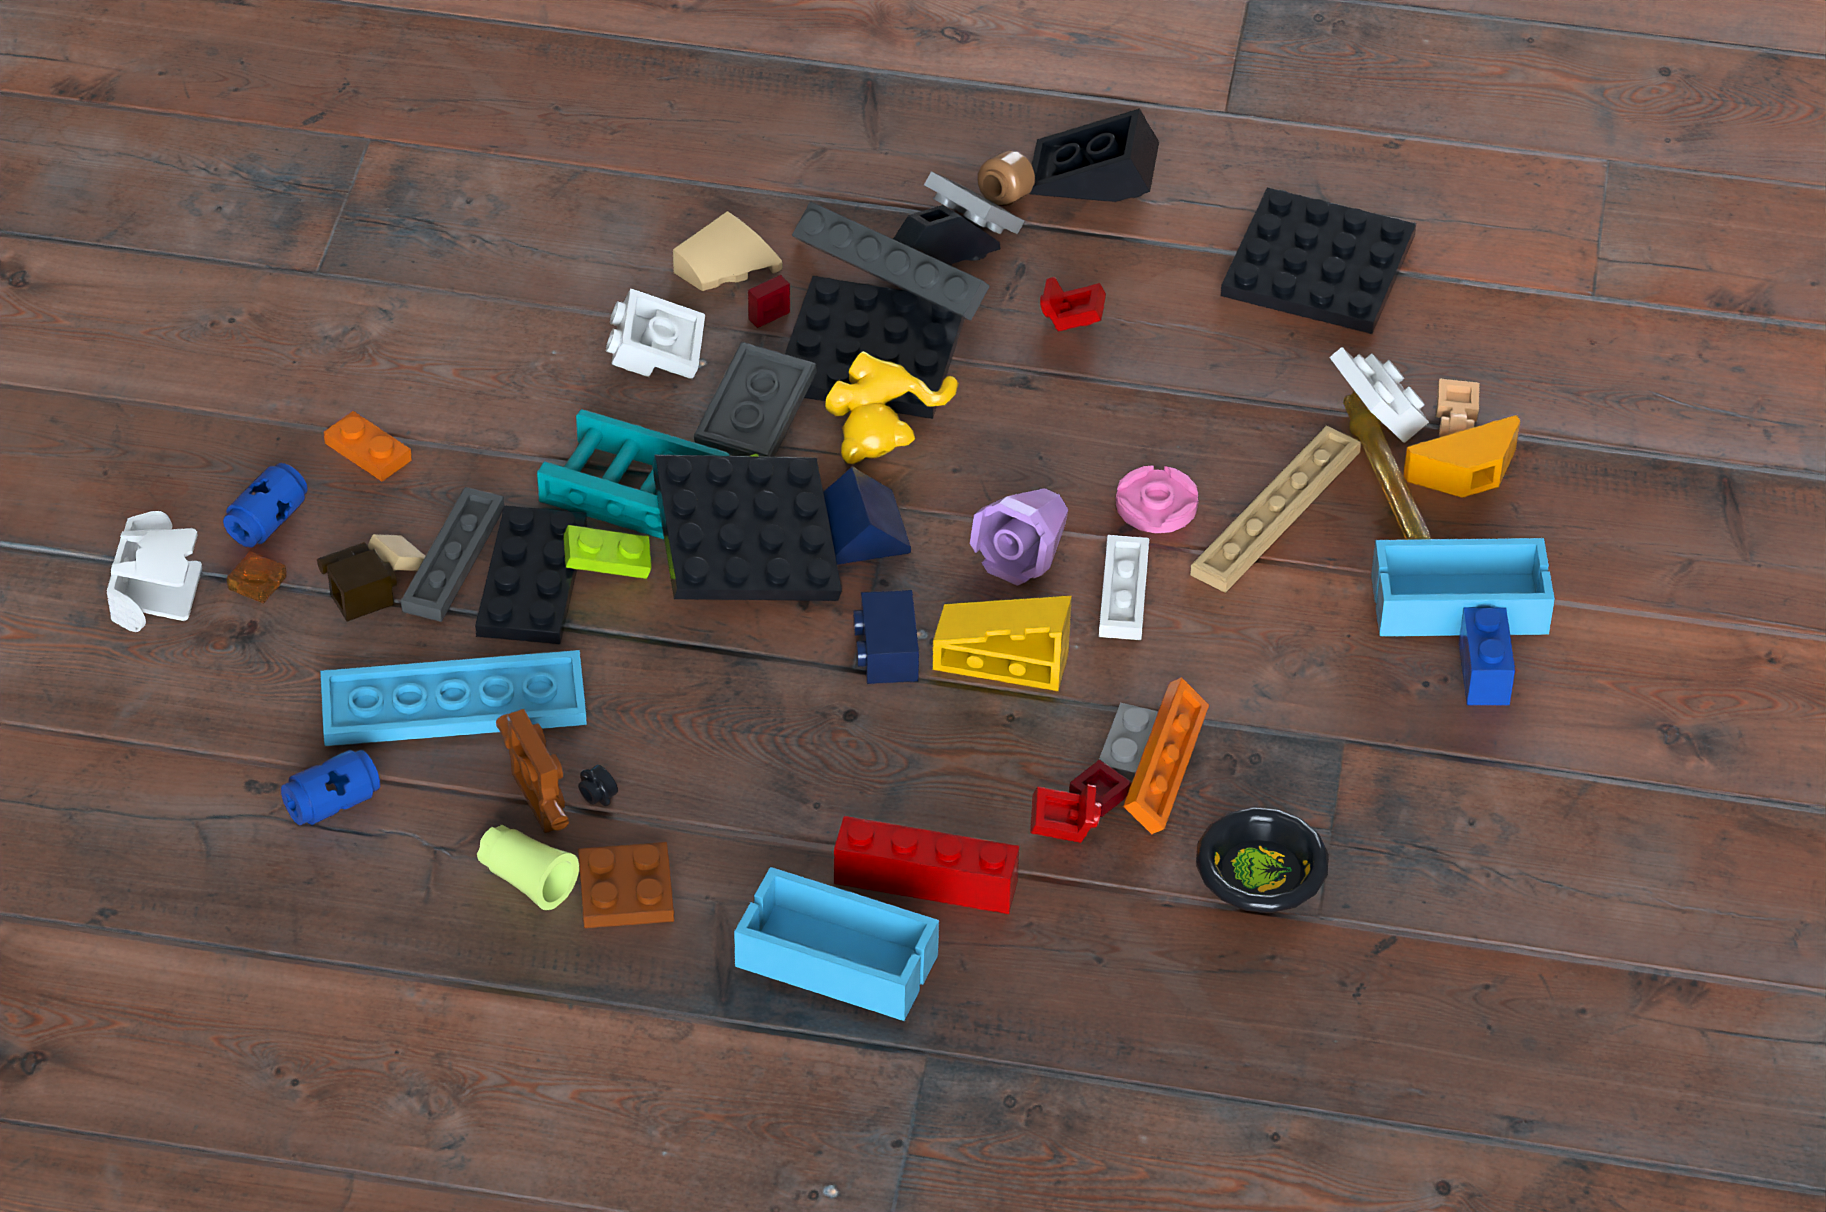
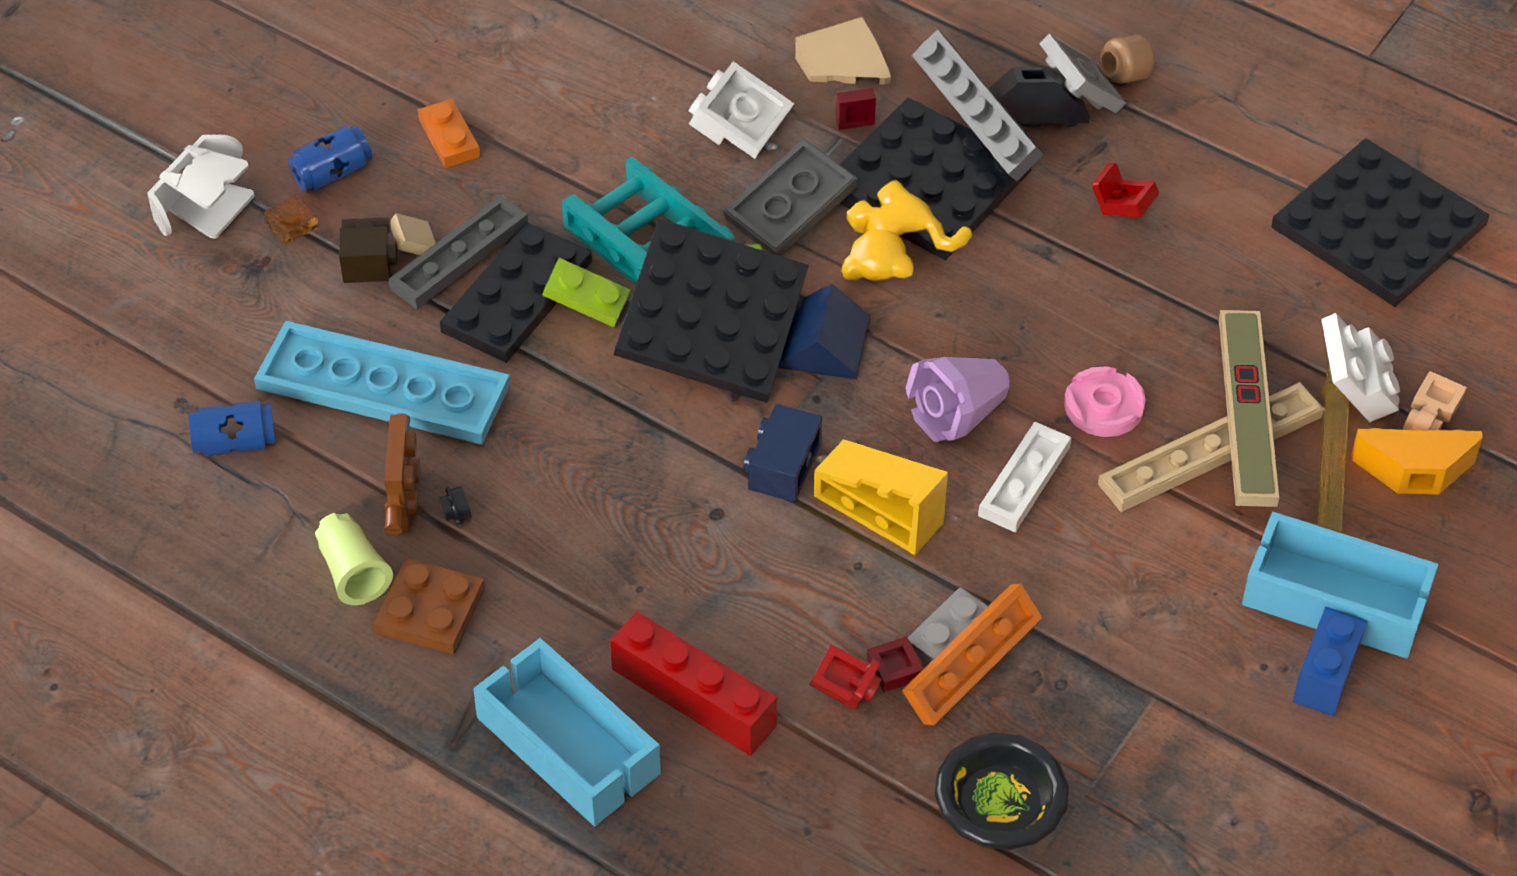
camera: 25 degrees right, 5 degrees up
black slope [1029,108,1159,202] -> none
none -> tile [1219,310,1279,507]

